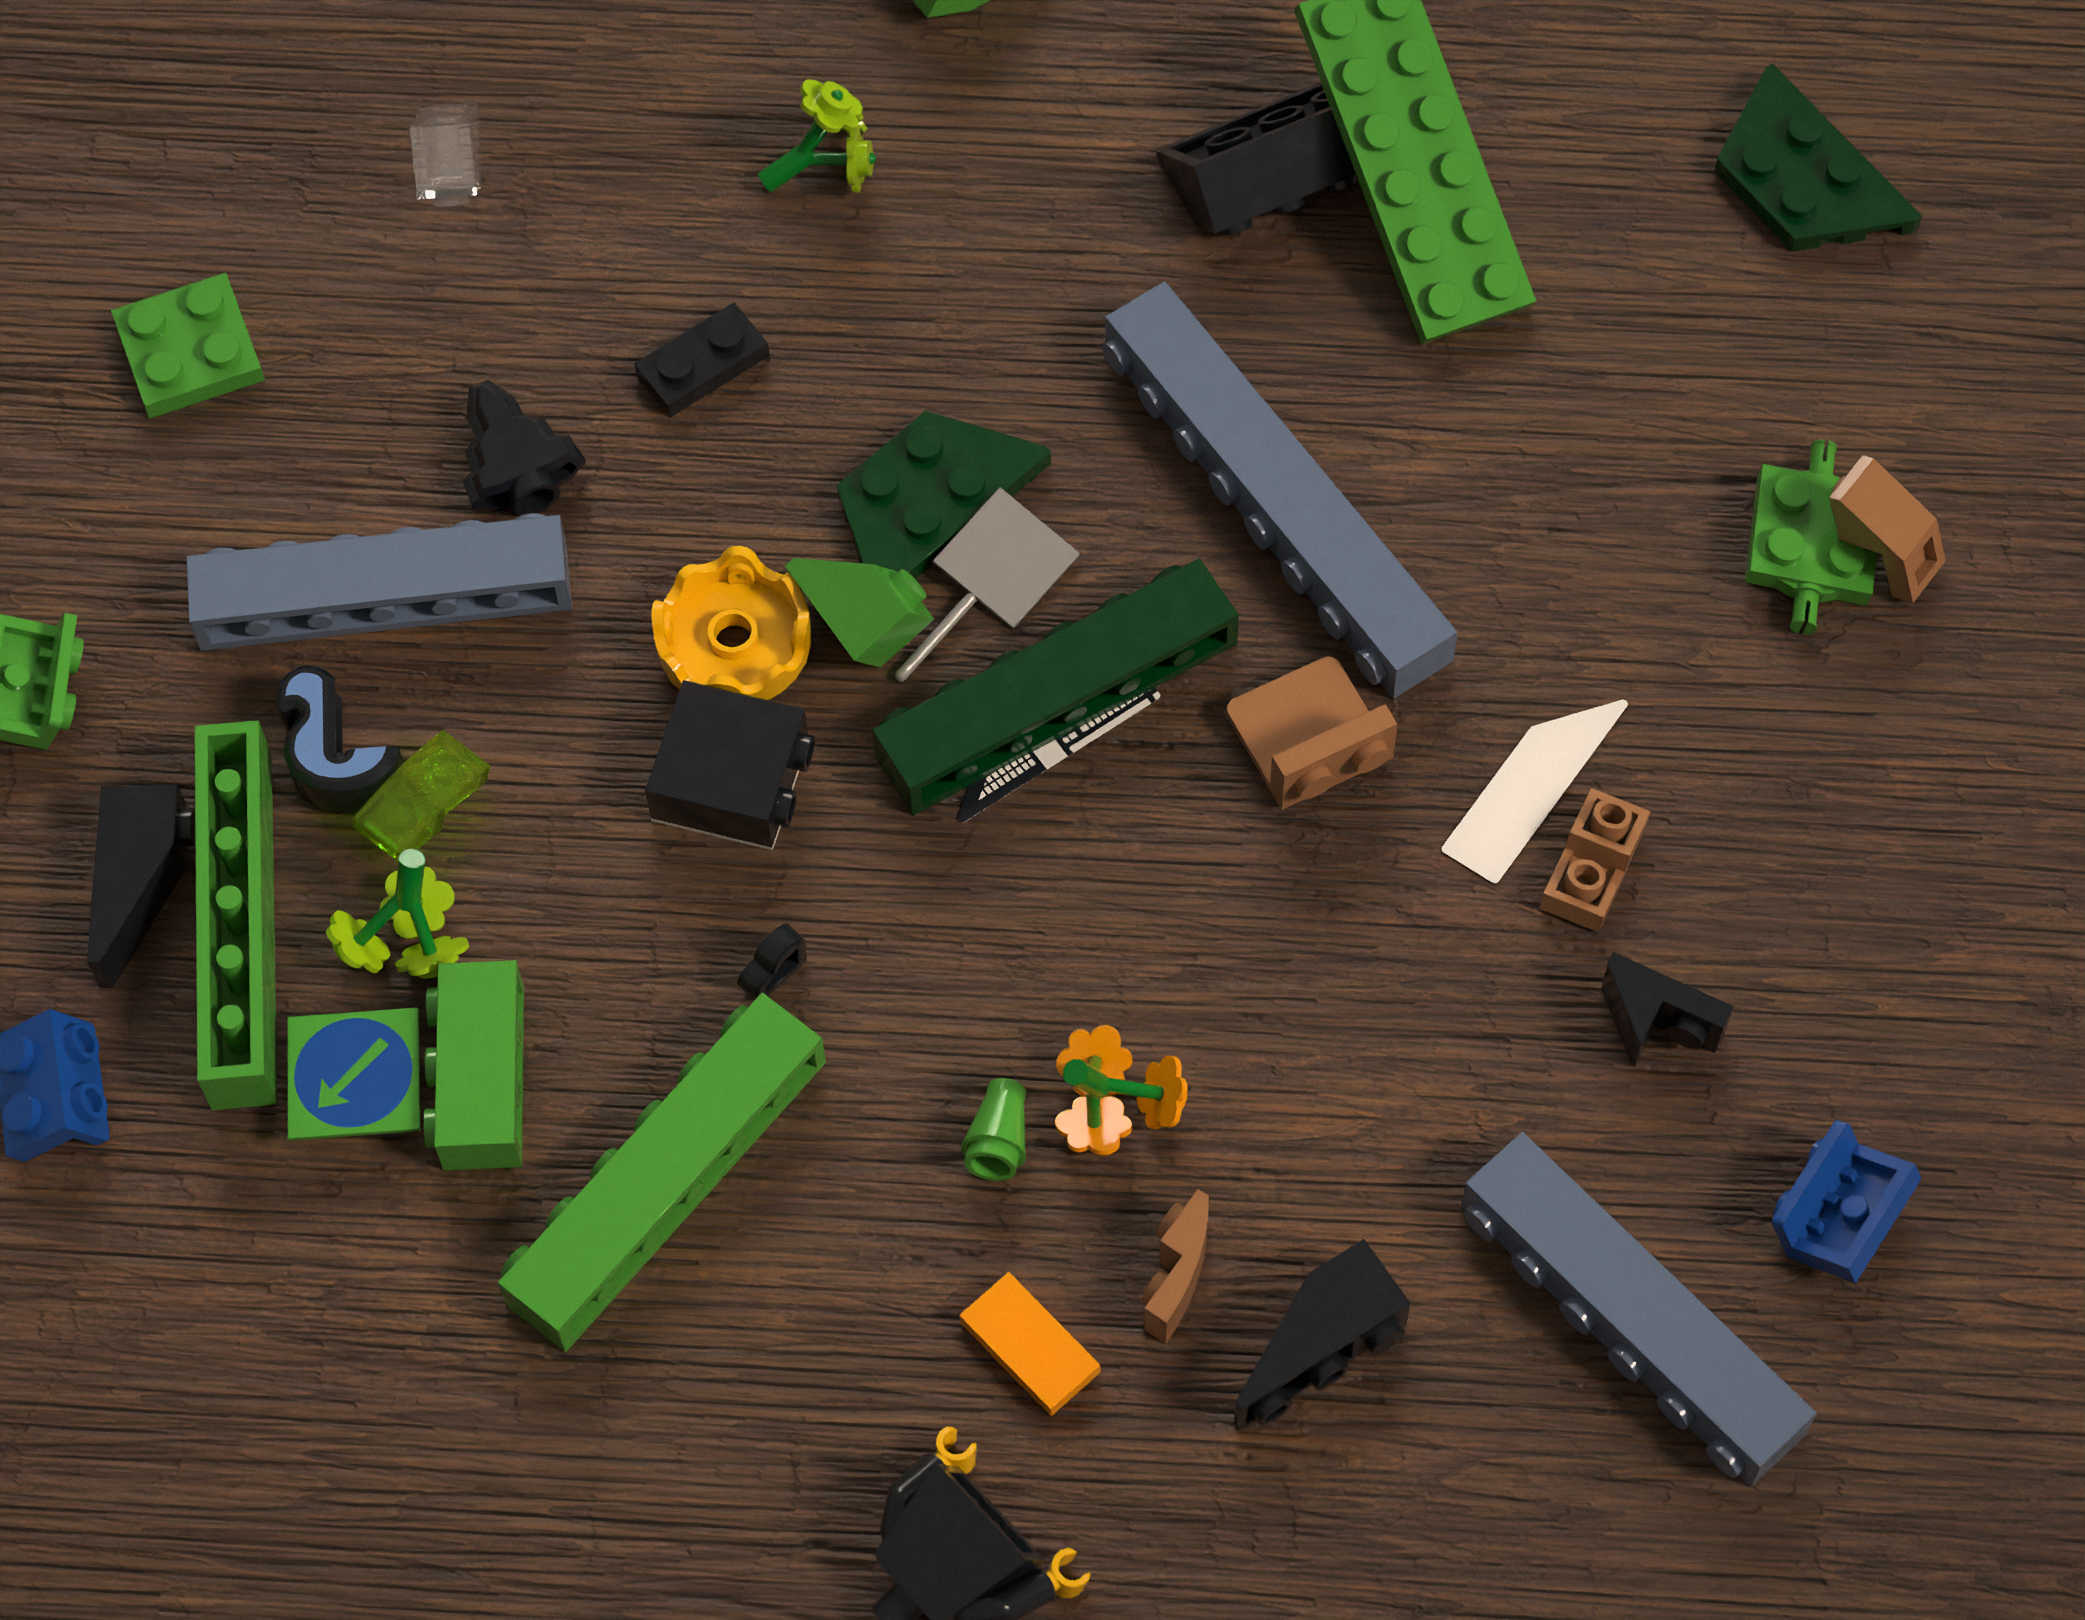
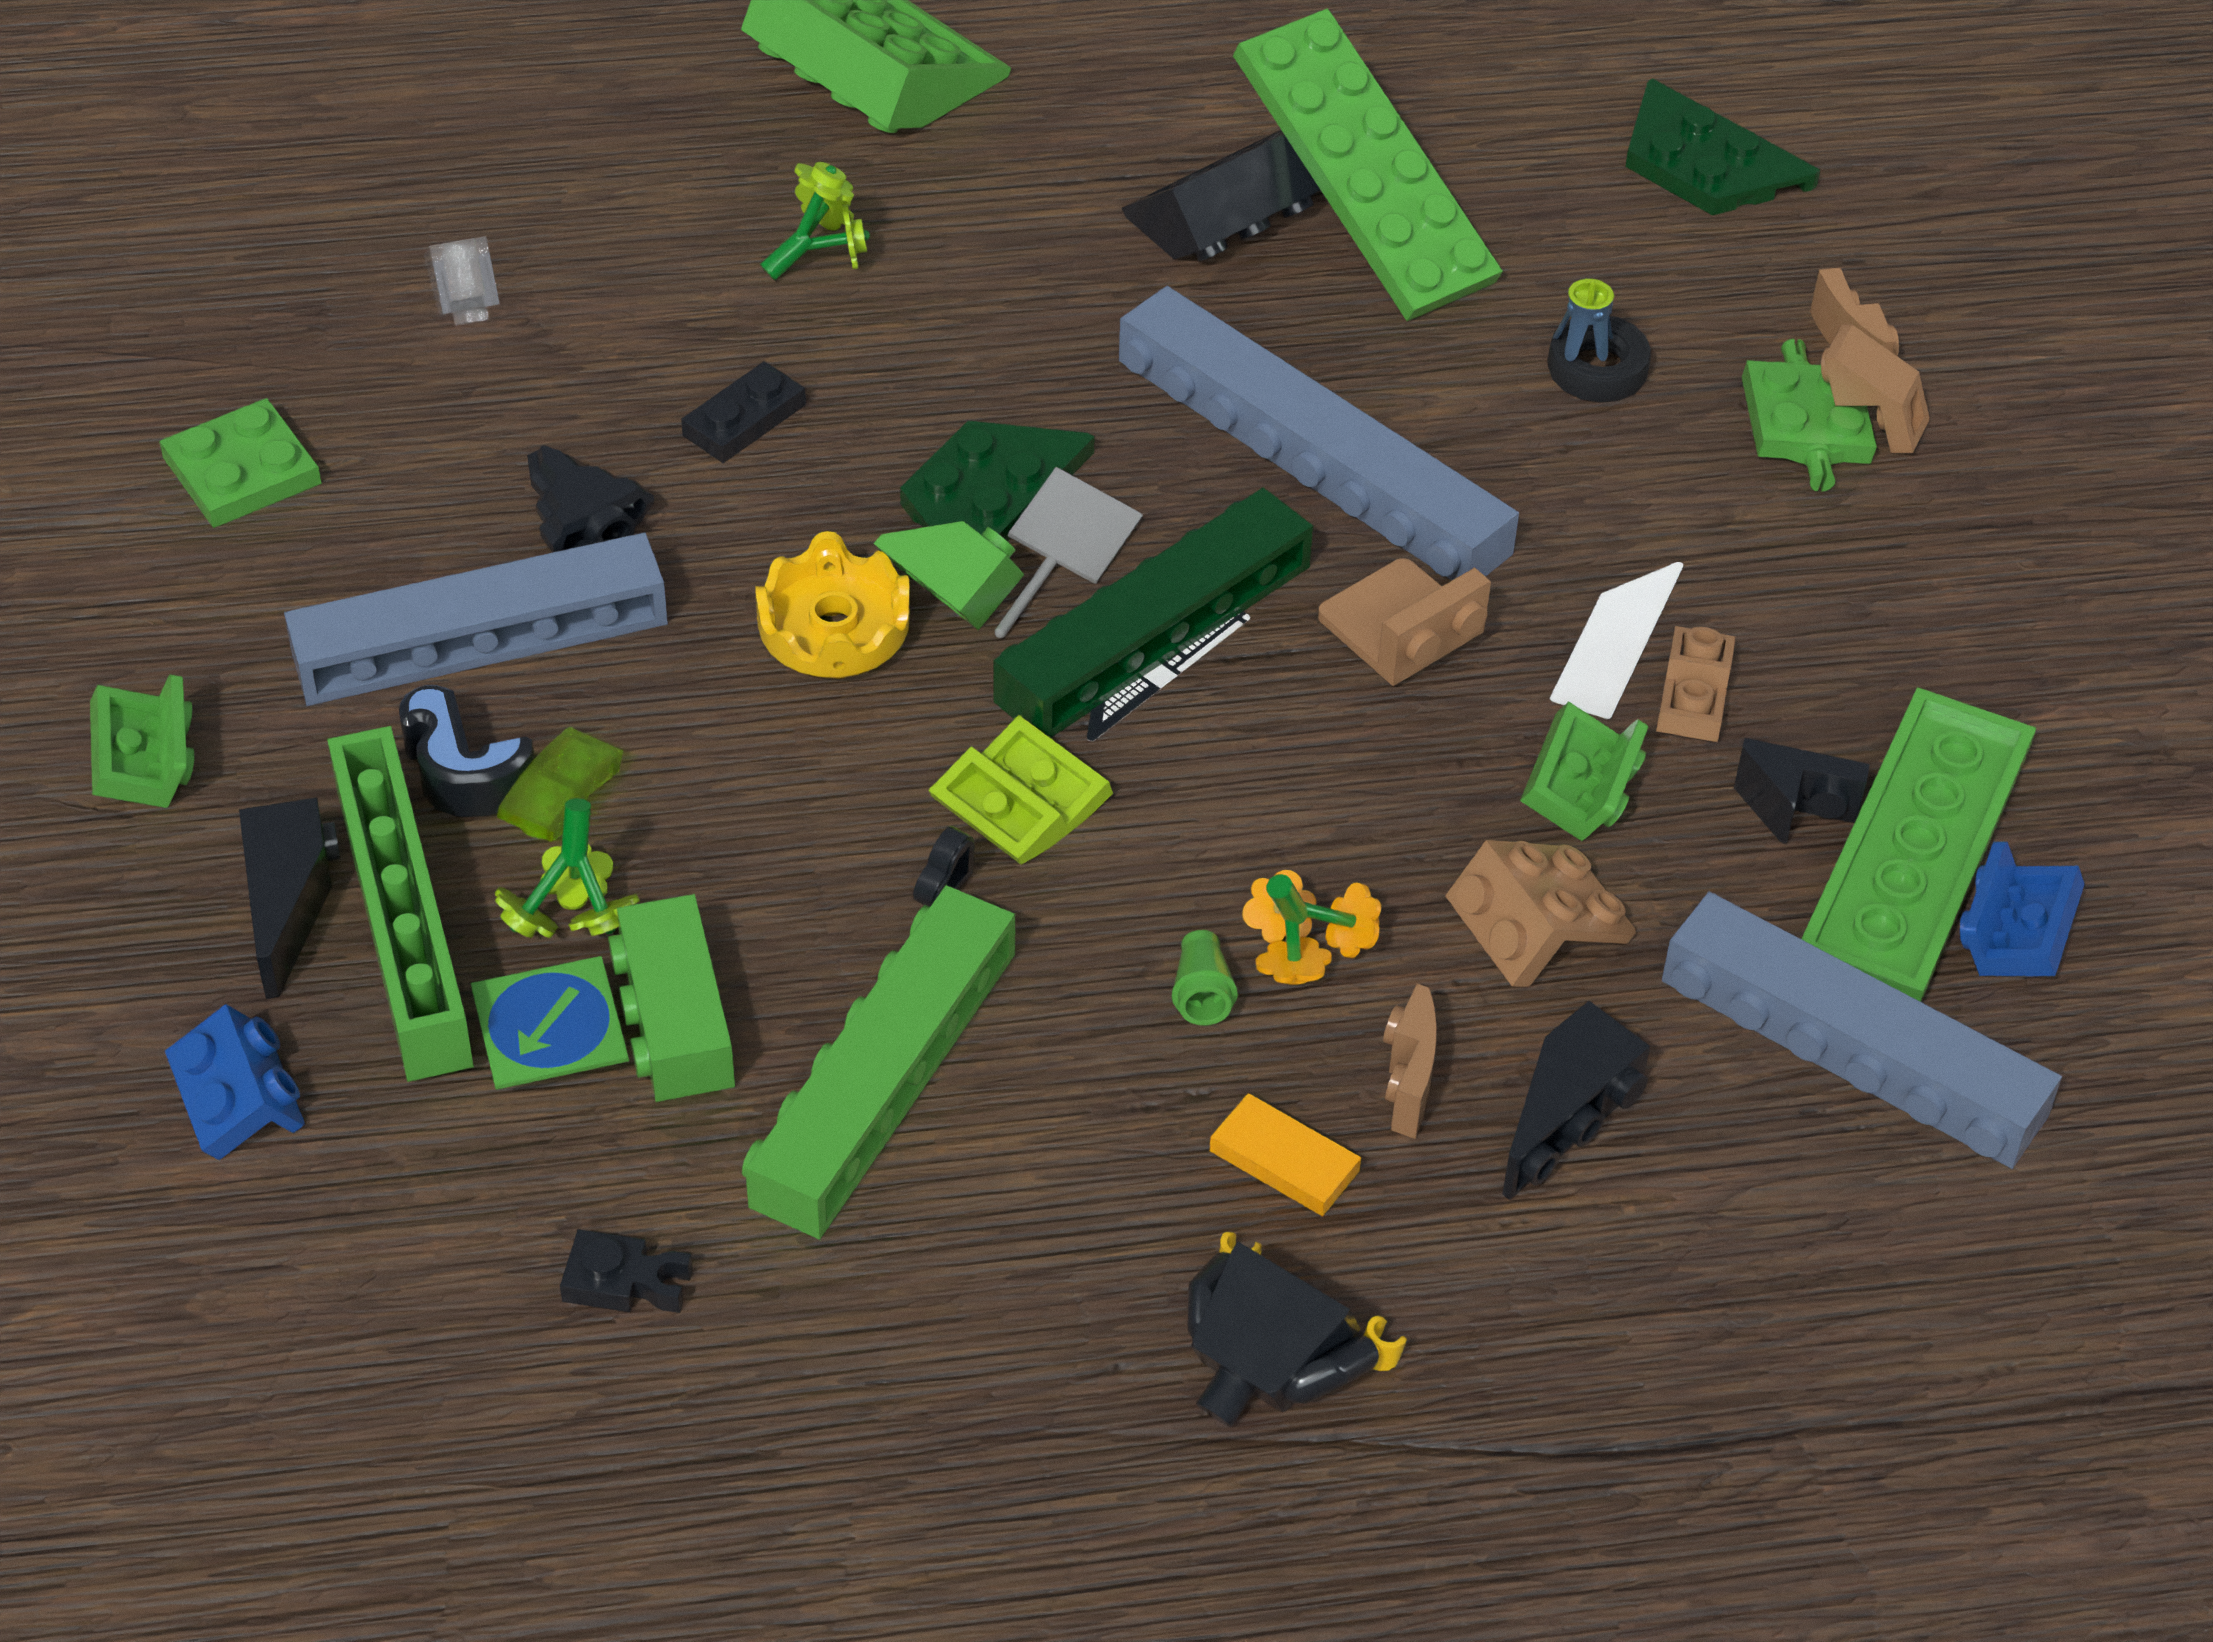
camera: 15 degrees left, 15 degrees down
black piece [645,680,815,851] -> none
none -> black plate [560,1229,693,1313]
none -> lime slope [928,715,1113,864]
none -> medium nougat bracket [1445,840,1636,987]
none -> bright green bracket [1520,701,1648,841]
none -> black tyre [1547,315,1651,403]
none -> flat silver piece [1553,279,1614,361]
none -> bright green plate [1801,687,2036,1002]
none -> medium nougat slope [1810,268,1899,356]

